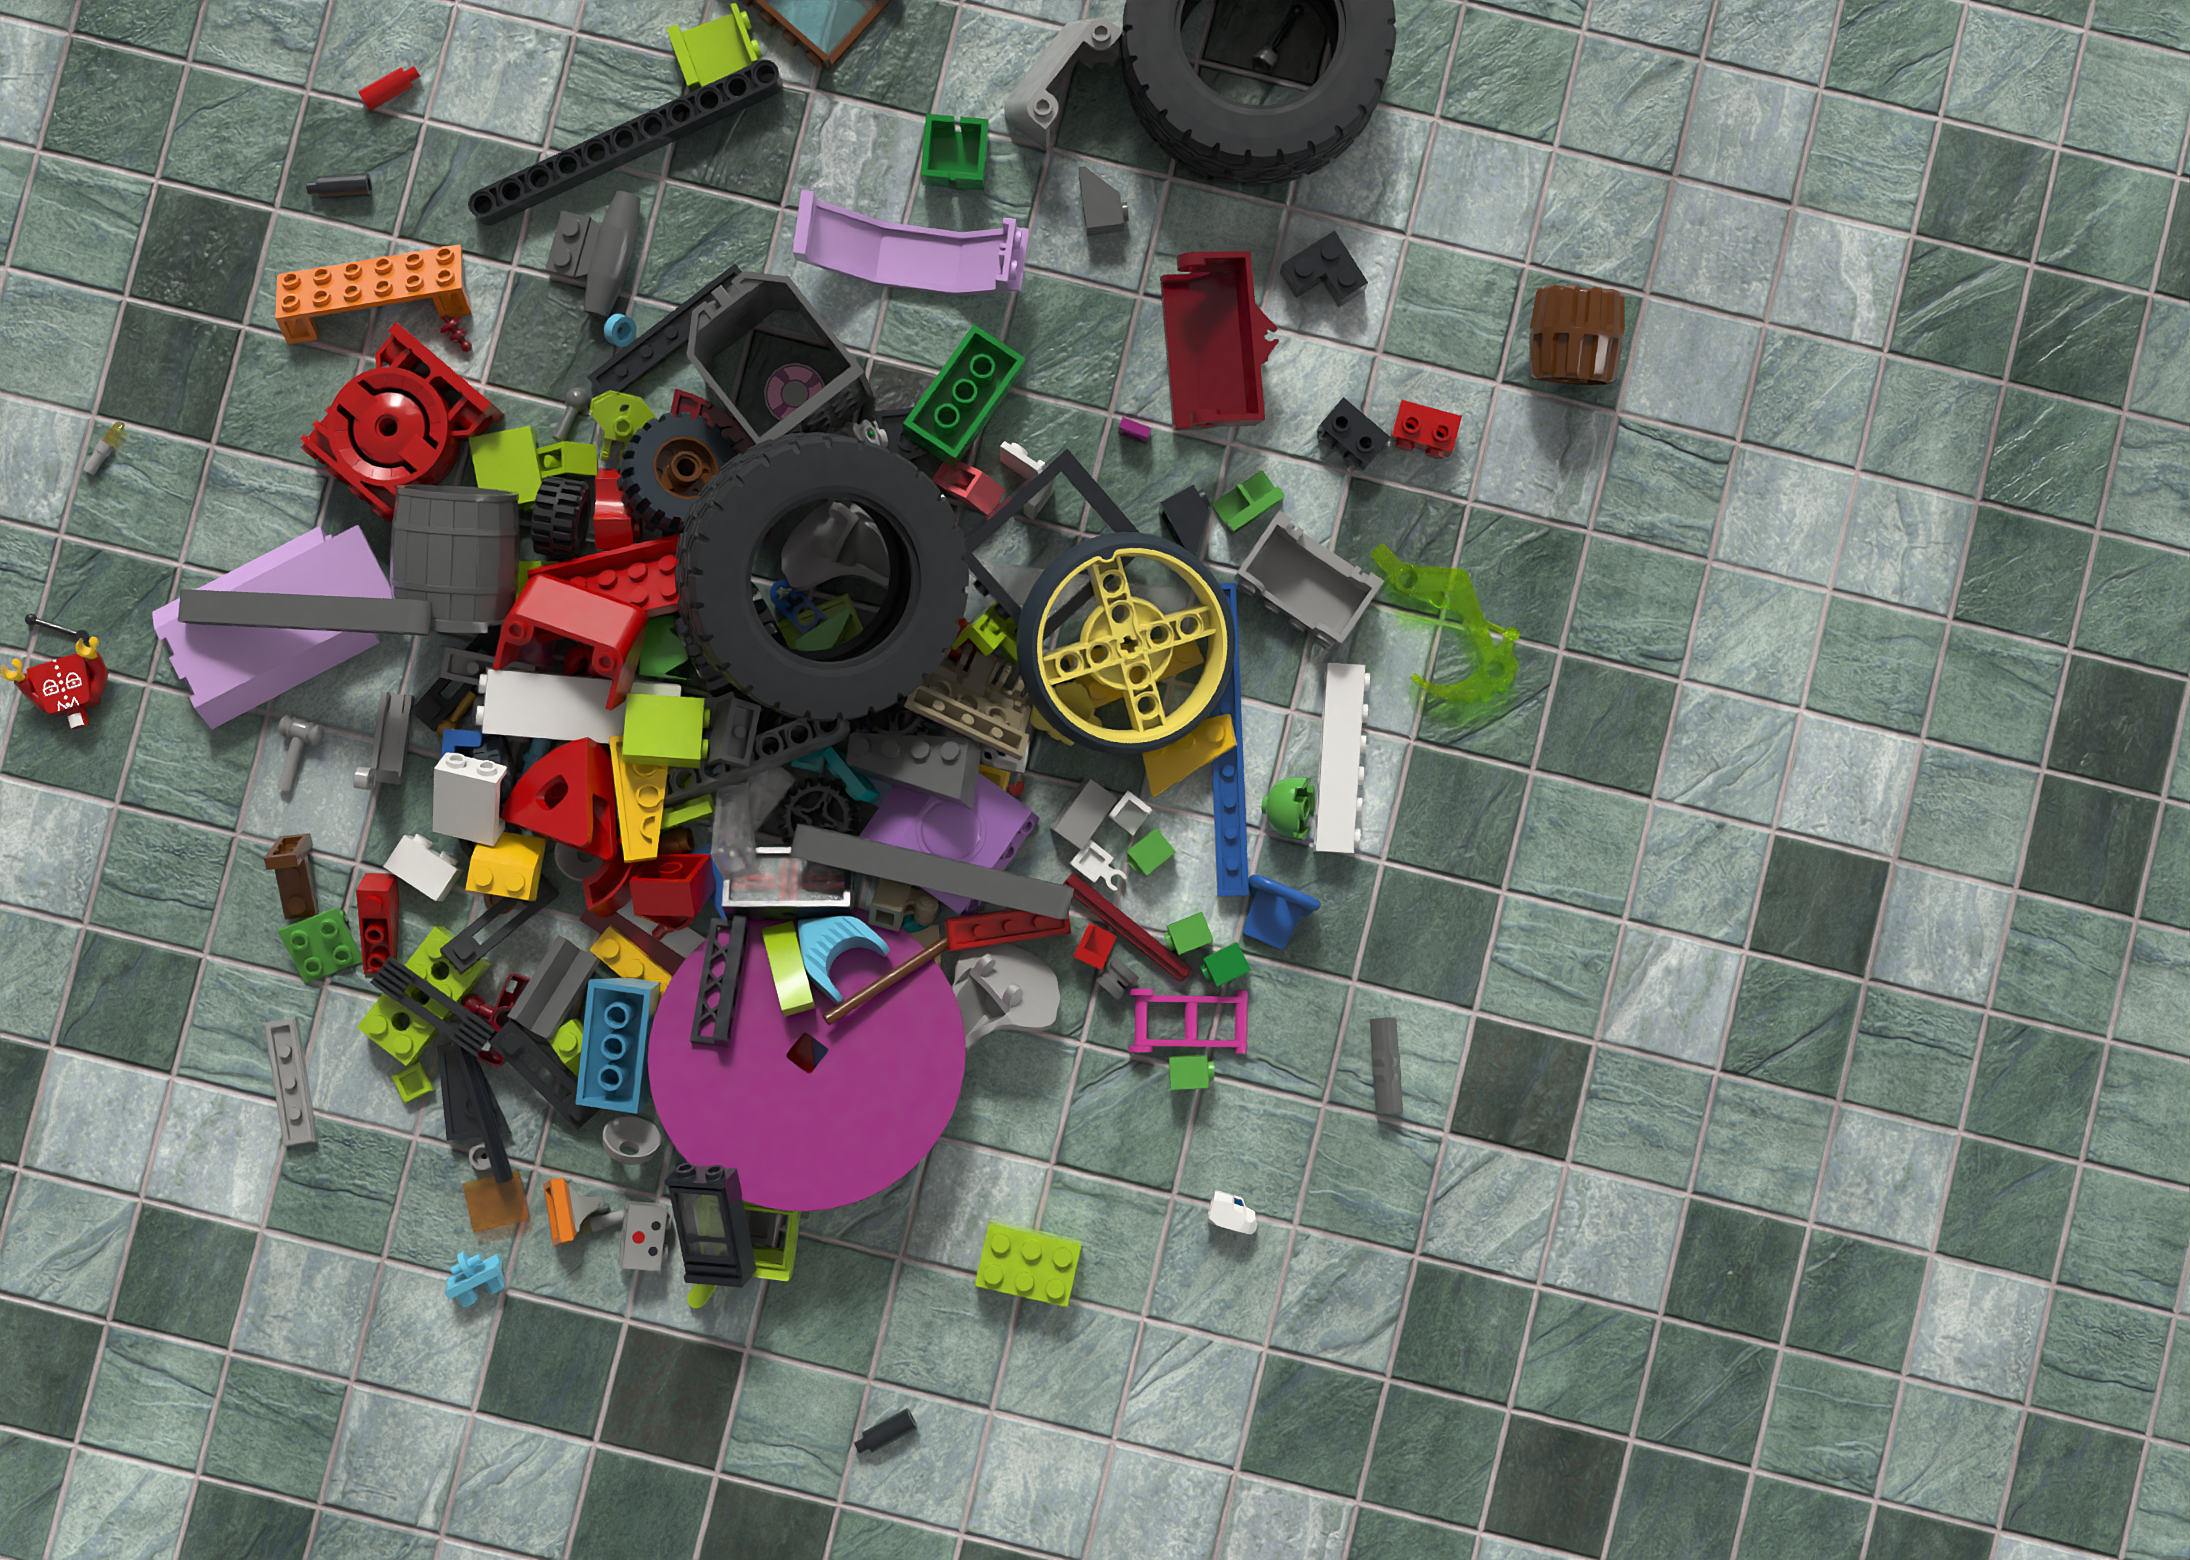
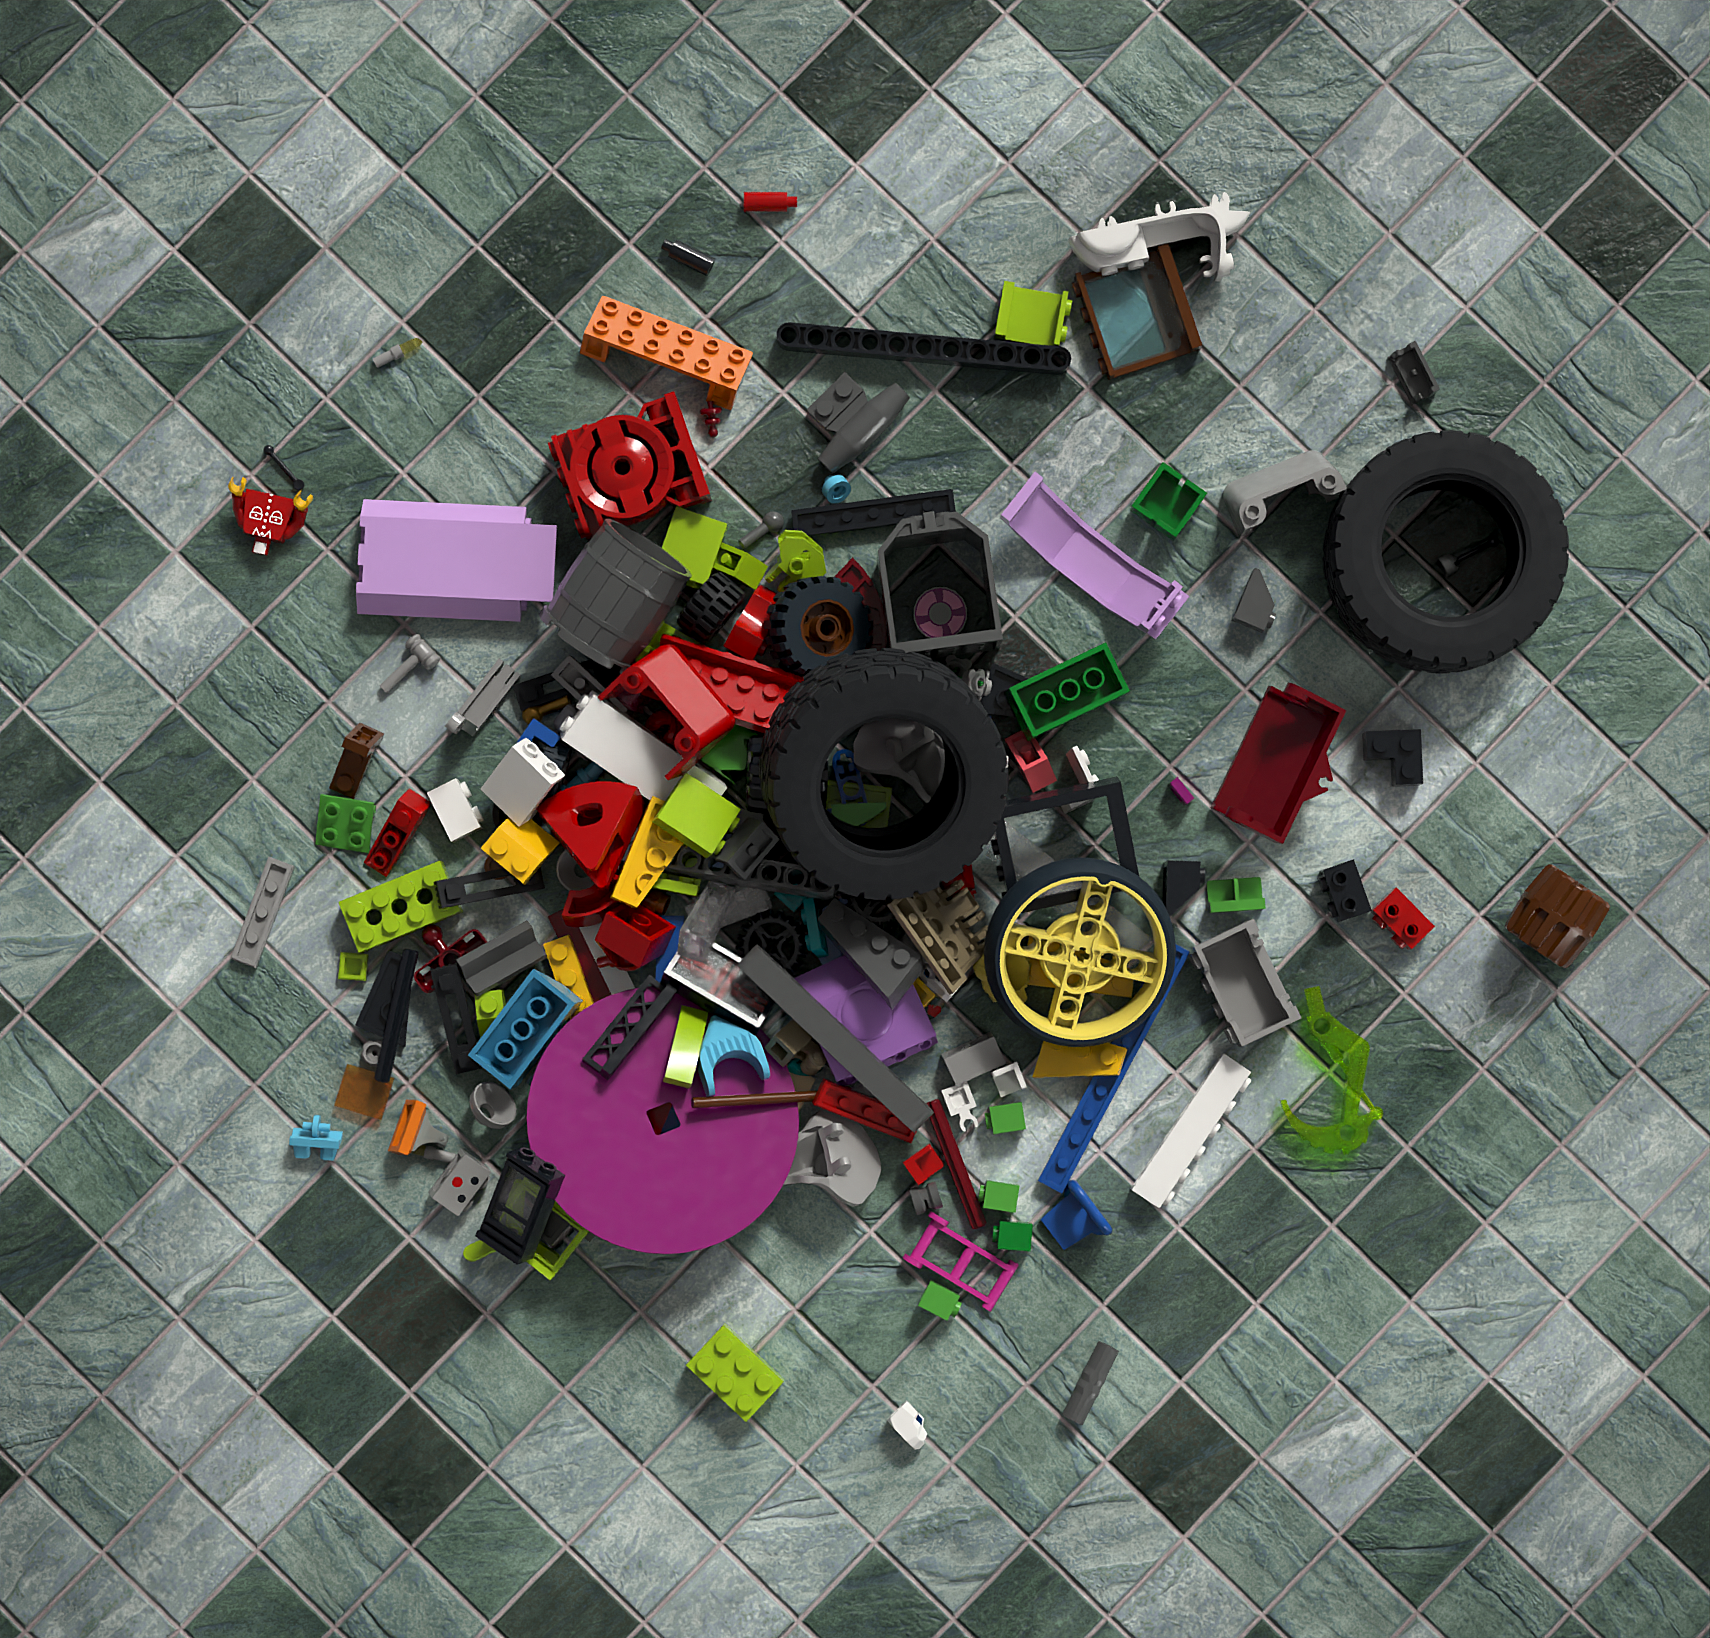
camera: 35 degrees right, 0 degrees up
dark grey beam [178,589,432,636] -> none
black container [370,956,496,1056] -> none
black cylinder [854,1408,918,1454] -> none
lime panel [951,601,1018,665] -> none
bright green cylinder [1261,777,1315,840] -> none

